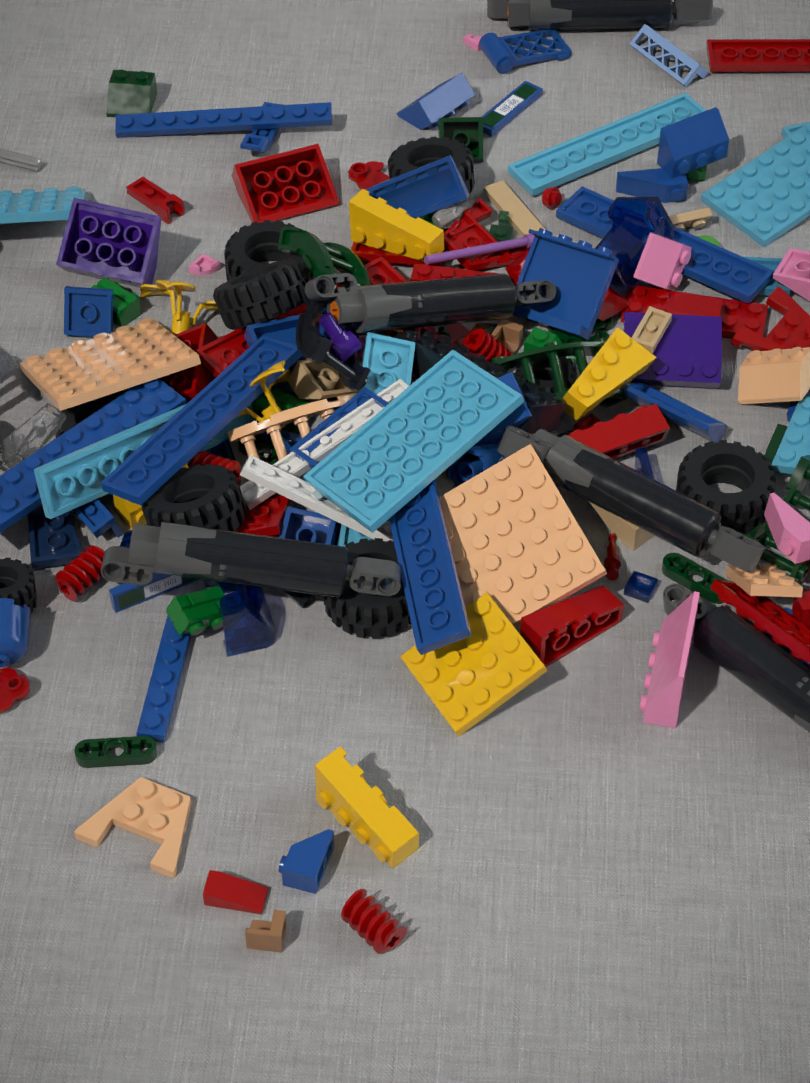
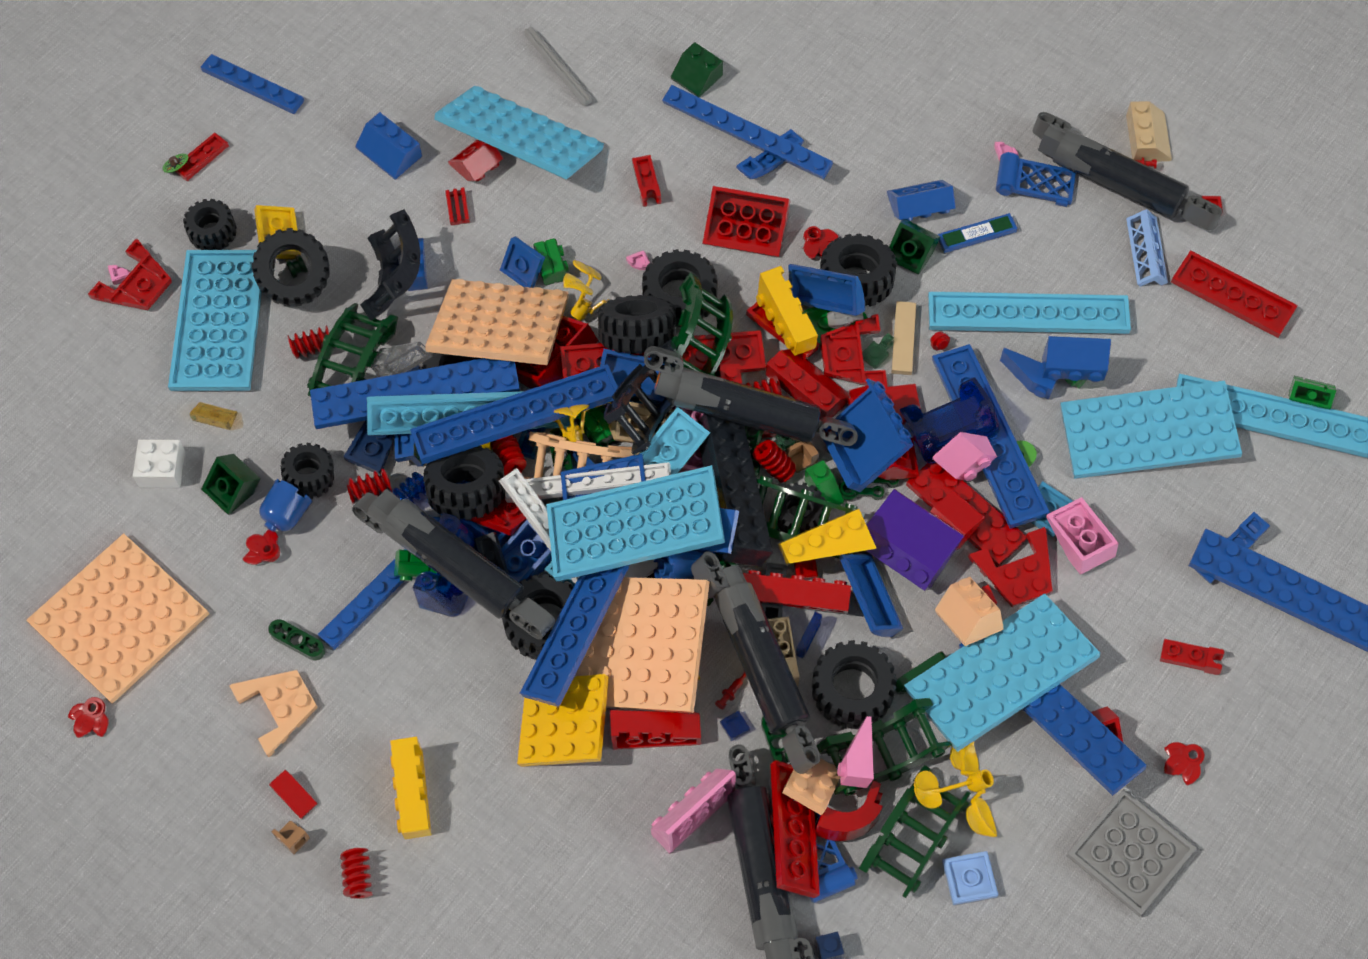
camera: 35 degrees right, 15 degrees up
dark purple slope [56,198,162,288] -> none
blue slope [278,829,334,894] -> none
dark purple pin [318,312,362,363] -> none
medium lavender bar [424,234,553,265] -> none
tan plate [632,306,672,354] -> none
tan plate [663,207,712,231] -> none

